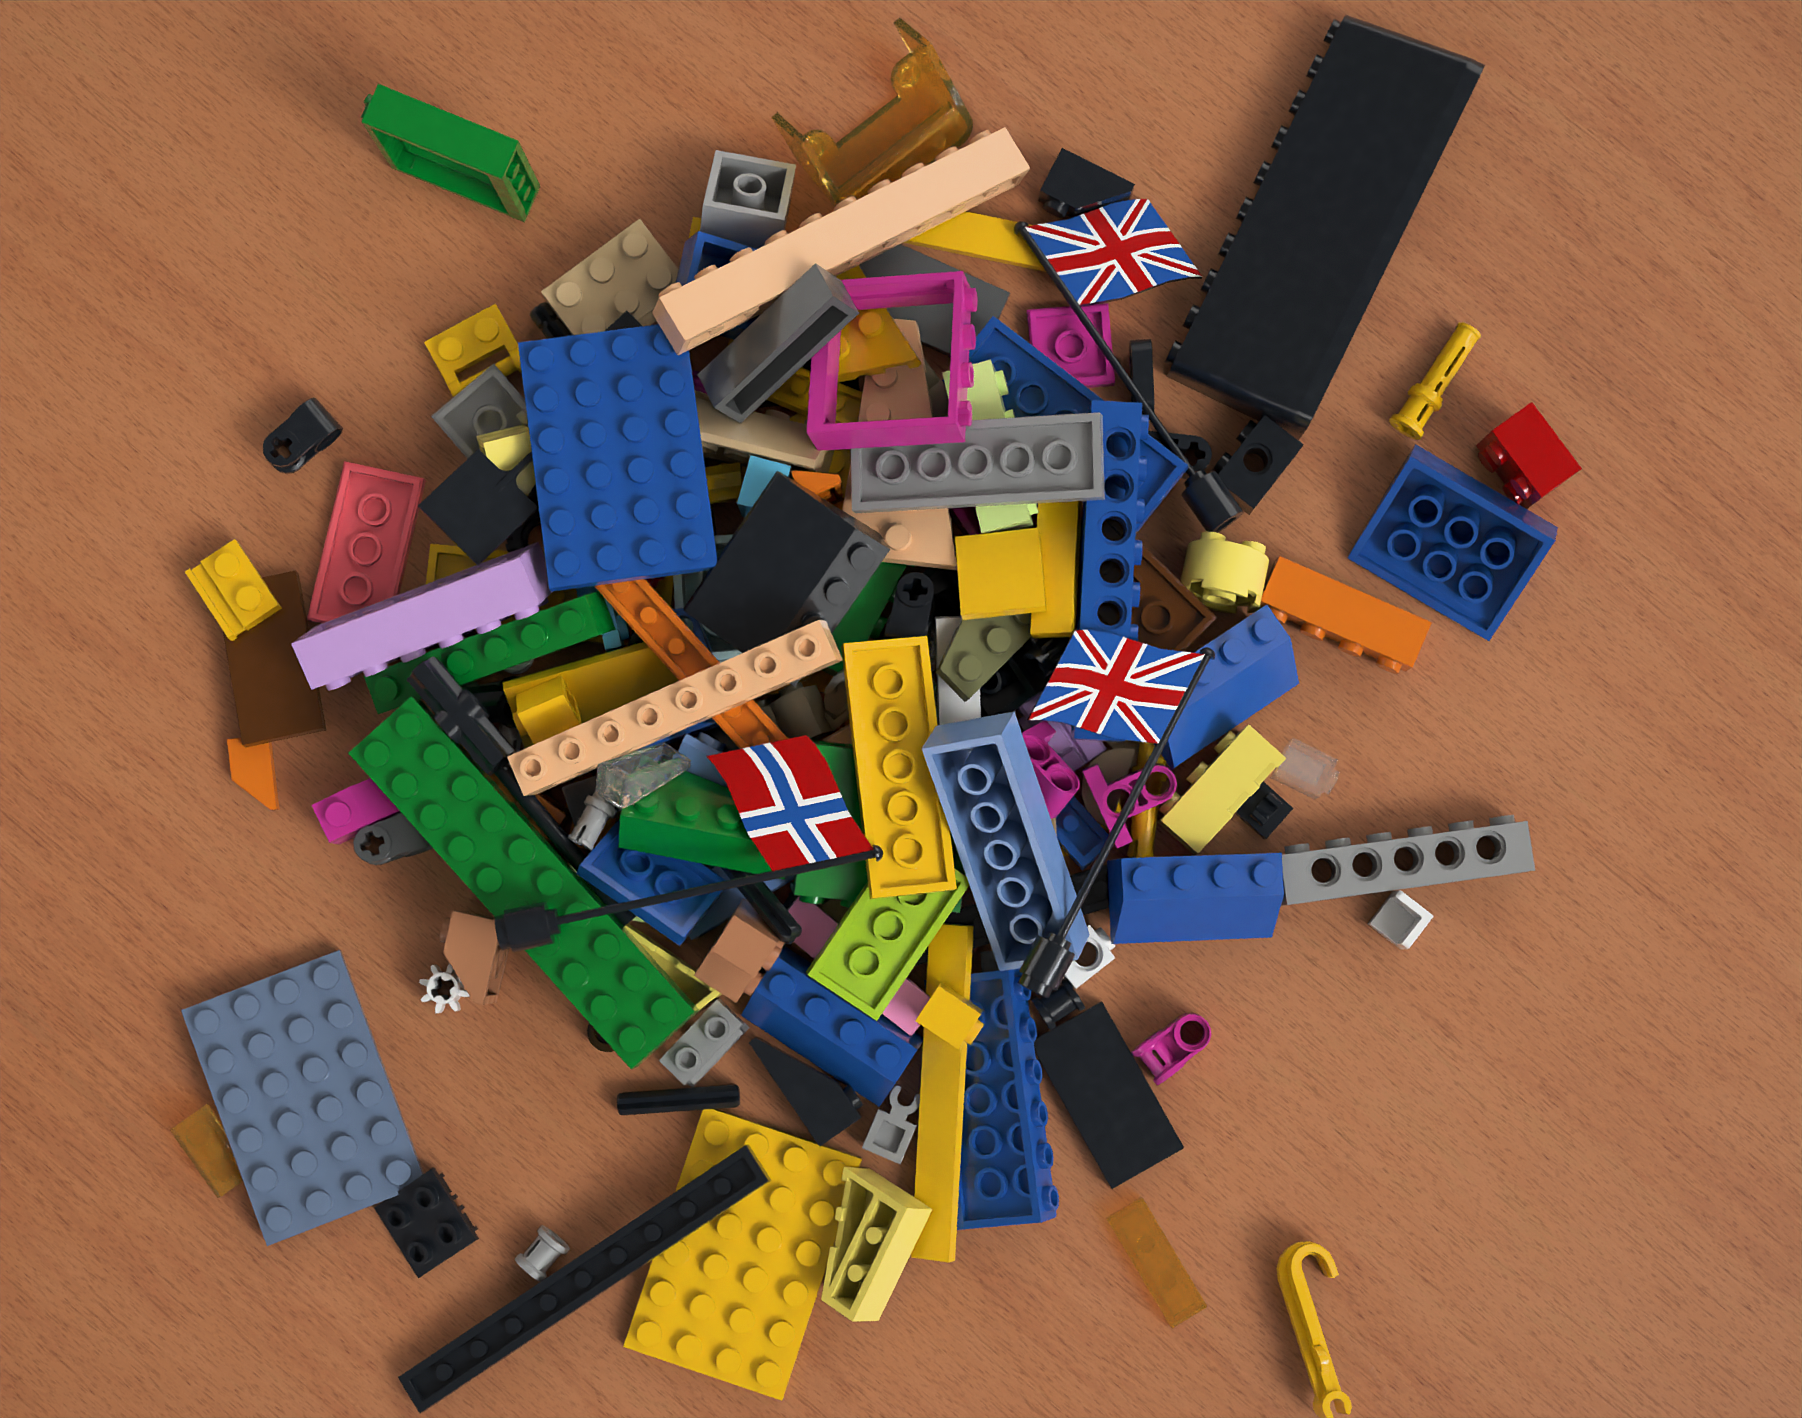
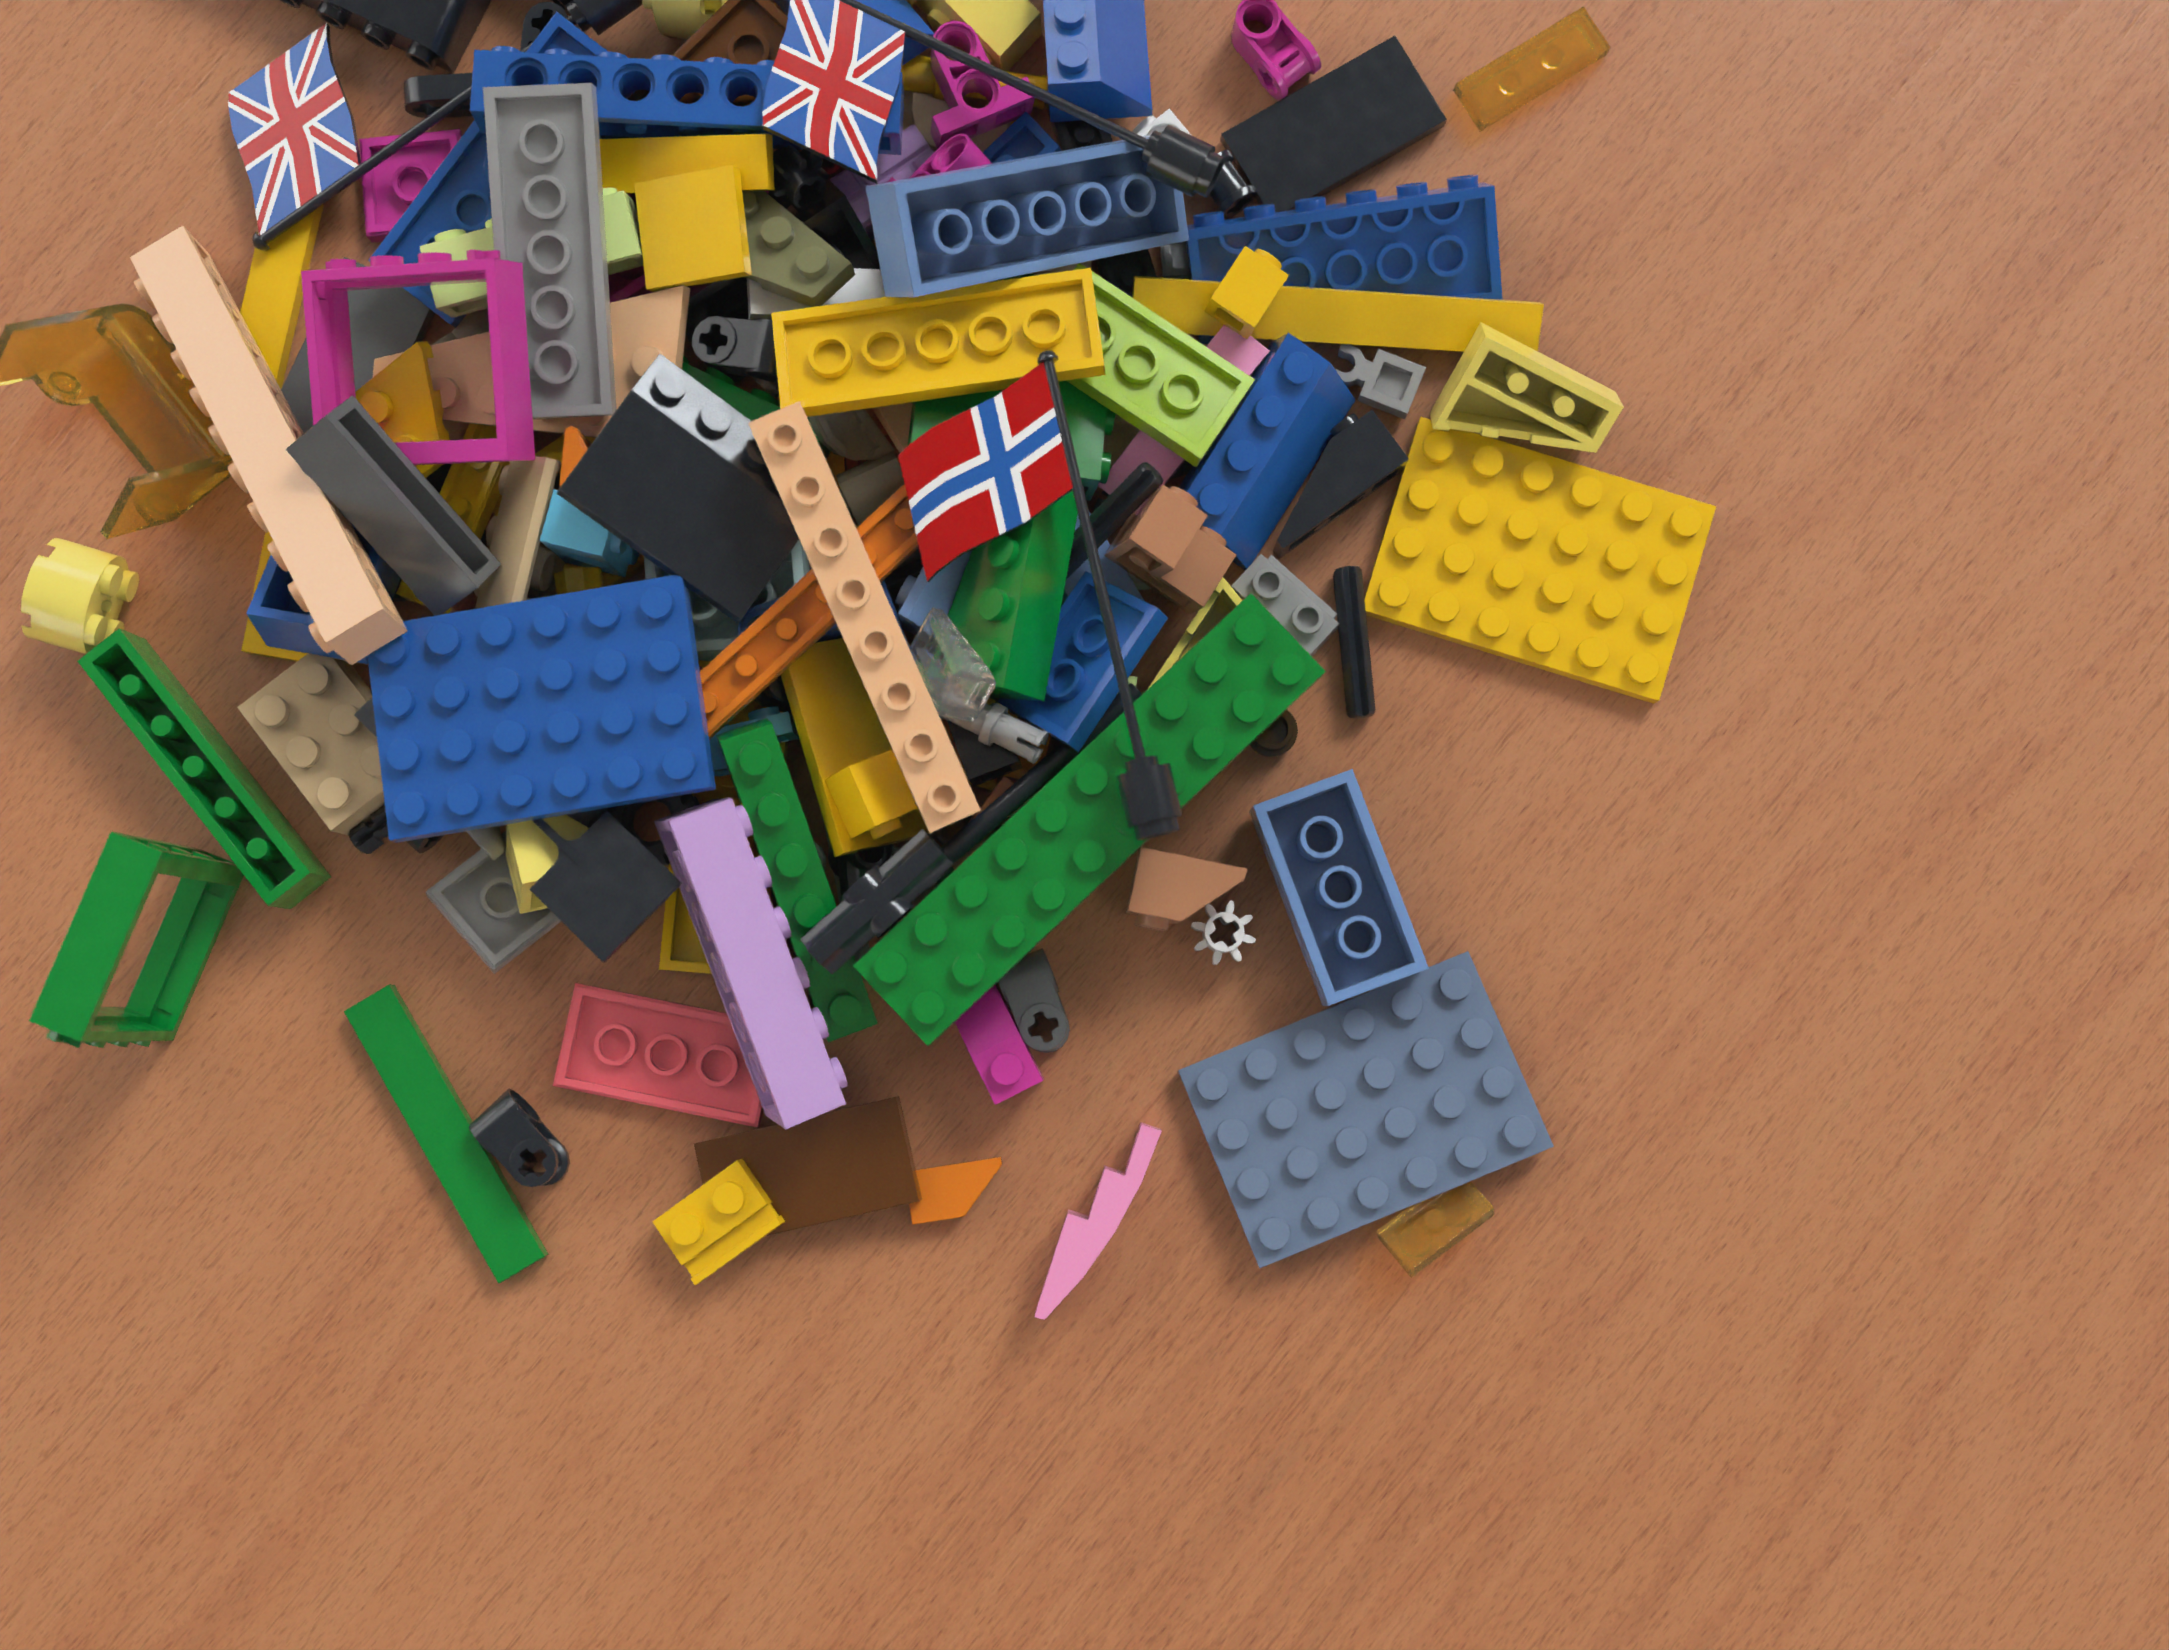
camera: 90 degrees left, 0 degrees up
black hinge [374,1168,479,1278] -> none
black plate [398,1145,771,1414] -> none
yellow plate [424,303,522,397] -> none
light grey bush [514,1225,570,1282] -> none
light grey brick [700,150,796,249] -> none
black slope [1038,148,1135,218] -> none
none -> light yellow brick [21,538,139,654]
none -> green brick [77,628,332,909]
none -> green tile [344,984,549,1284]
none -> bright pink slope [1034,1122,1162,1320]
none -> medium blue brick [1249,769,1429,1006]

